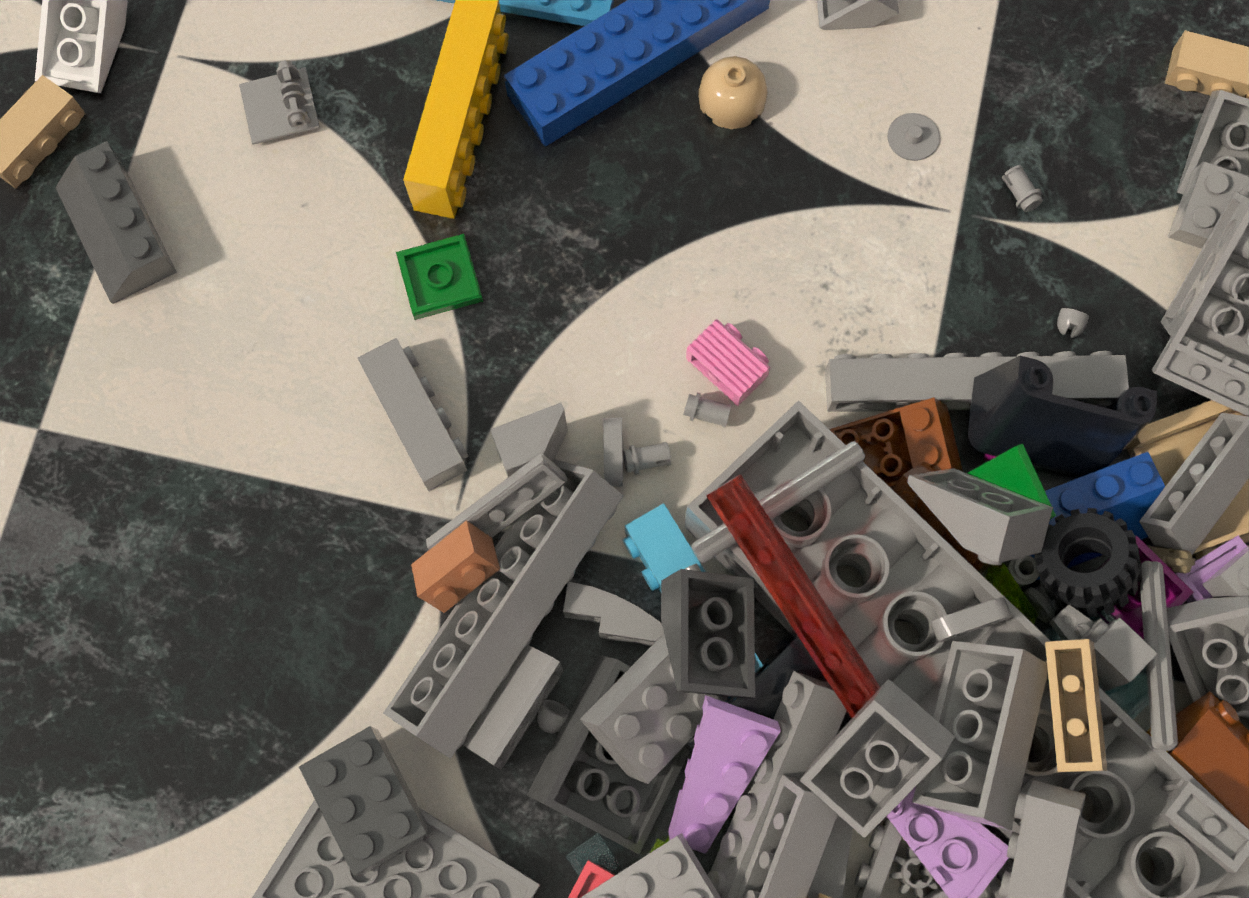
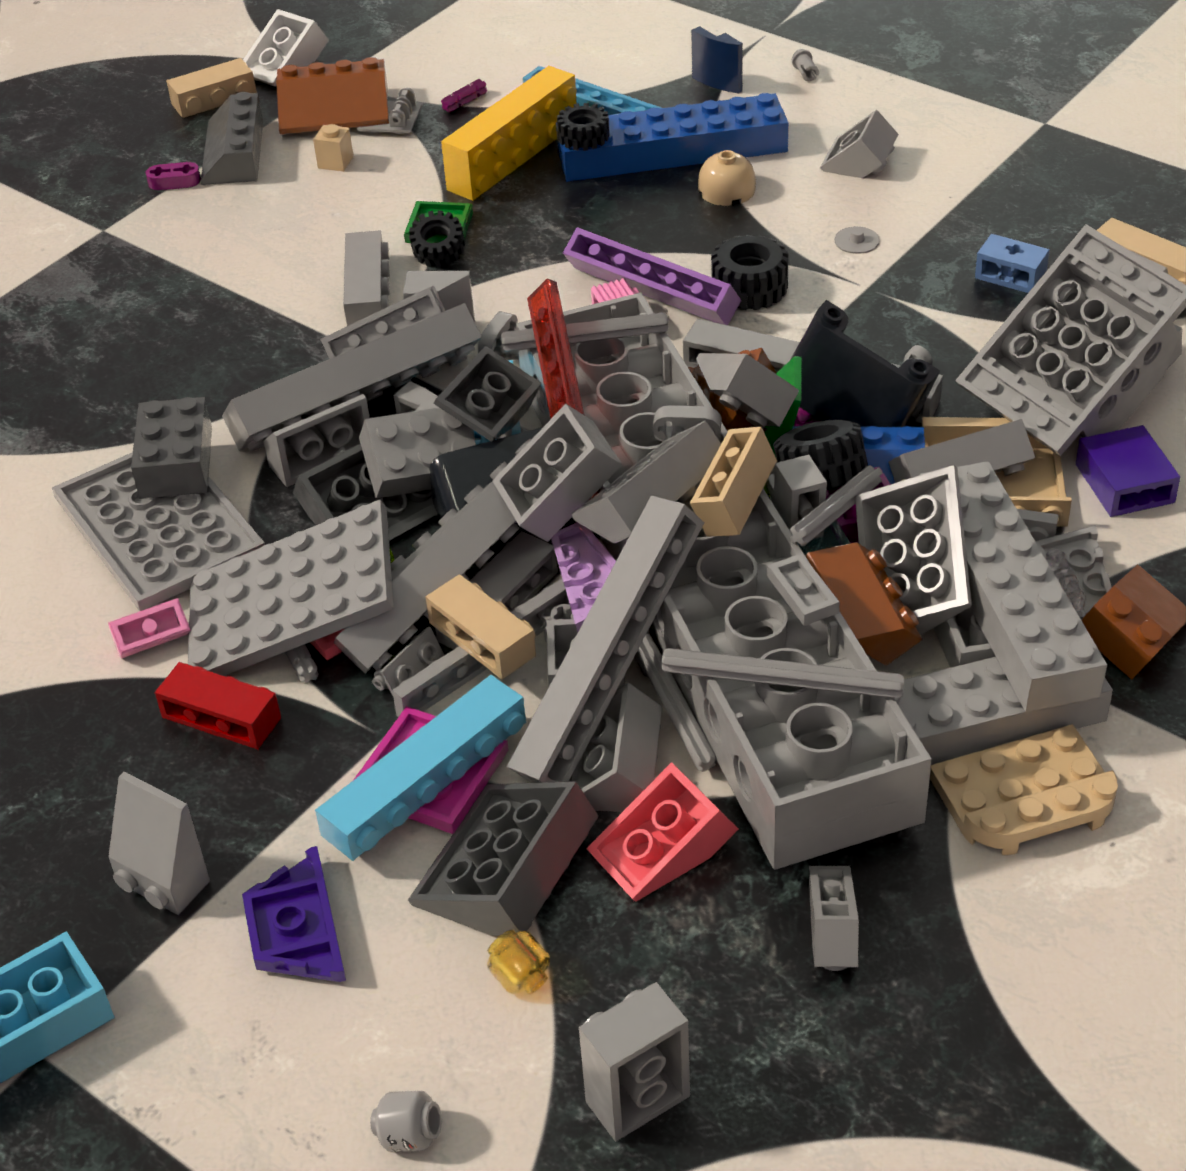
camera: 25 degrees right, 30 degrees down
nougat brick [411,520,500,613] -> none
lavender wing [668,695,781,854] -> none
light grey pin [1002,165,1043,212] -> none
none -> magenta beam [145,162,201,190]
none -> dark orange slope [276,57,389,134]
none -> tan brick [313,124,354,172]
none -> black tyre [409,210,465,268]
none -> magenta axle [441,79,487,113]
none -> black tyre [557,103,610,151]
none -> medium lavender brick [563,227,741,325]
none -> black tyre [711,235,789,310]
none -> medium blue brick [975,234,1050,293]

